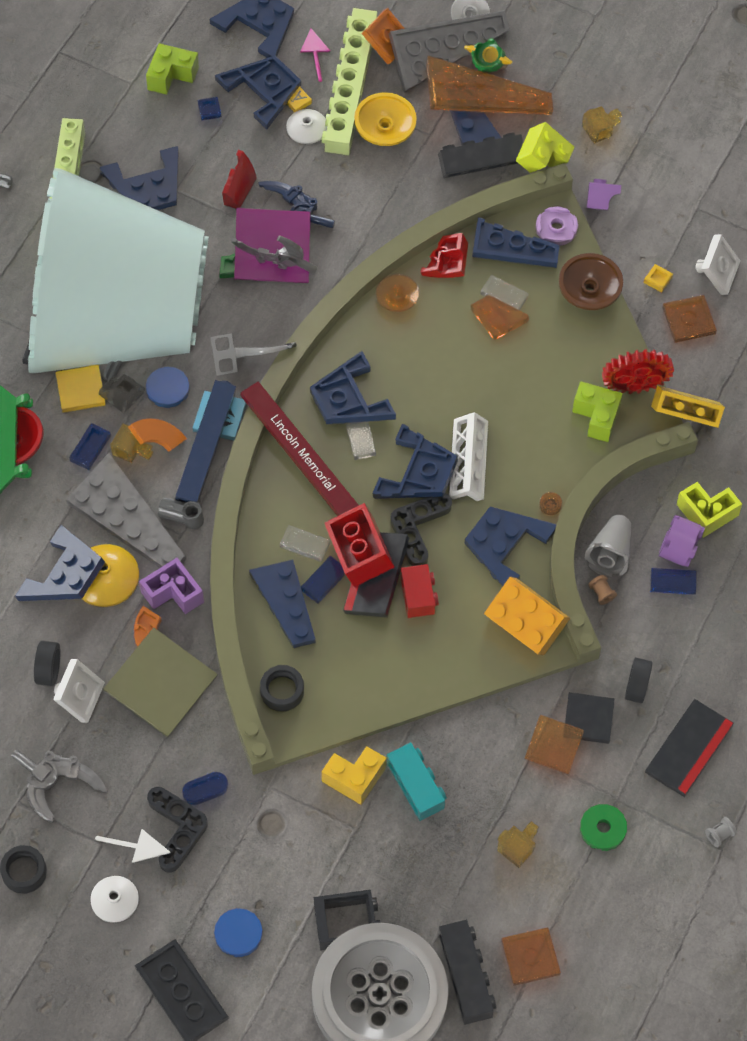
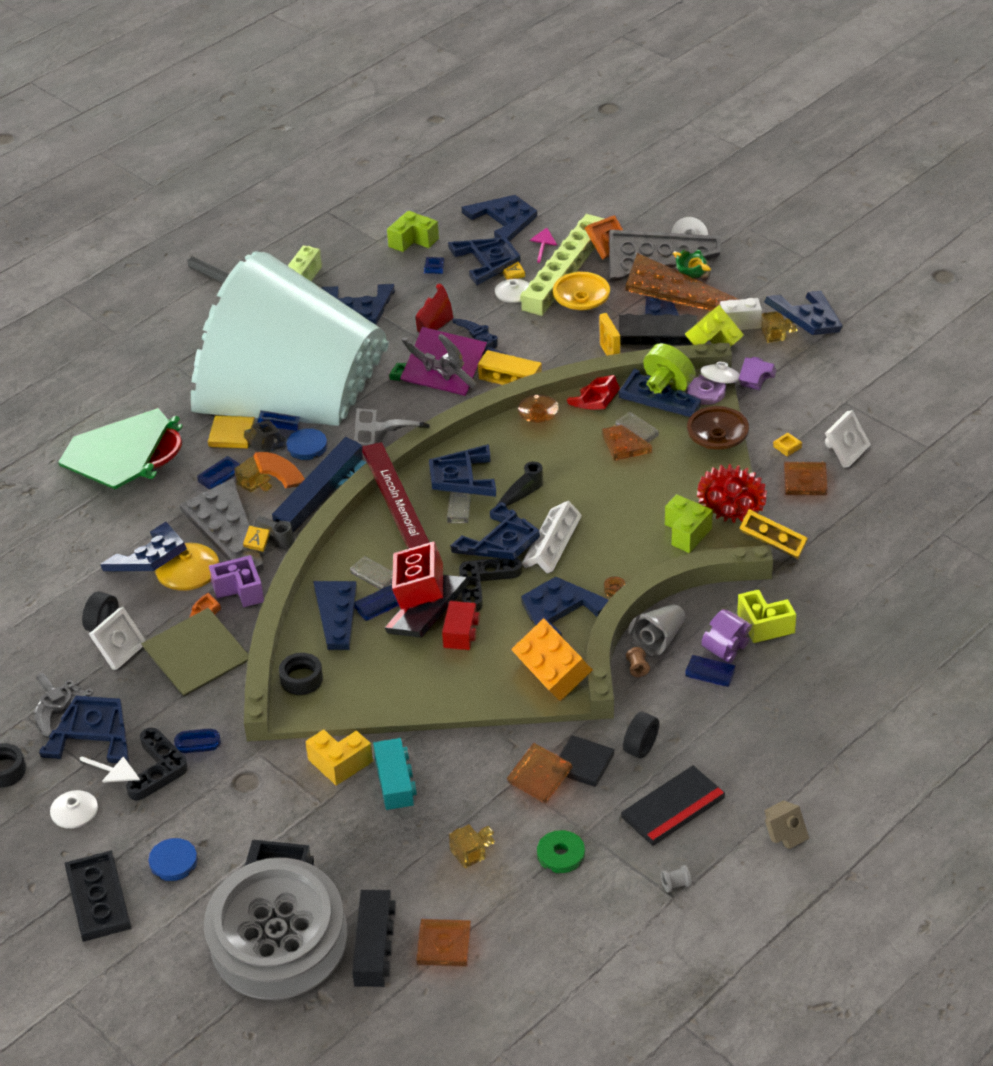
camera: 20 degrees right, 20 degrees down
none -> dark blue wing [39,696,129,764]
none -> yellow tile [243,526,270,552]
none -> clear blue tile [257,410,300,431]
none -> yellow brick [478,350,542,385]
none -> black piece [496,461,543,506]
none -> yellow tile [599,313,620,356]
none -> lime piece [643,343,696,394]
none -> white dish [701,362,740,383]
none -> white brick [720,298,762,330]
none -> dark blue wing [764,291,843,335]

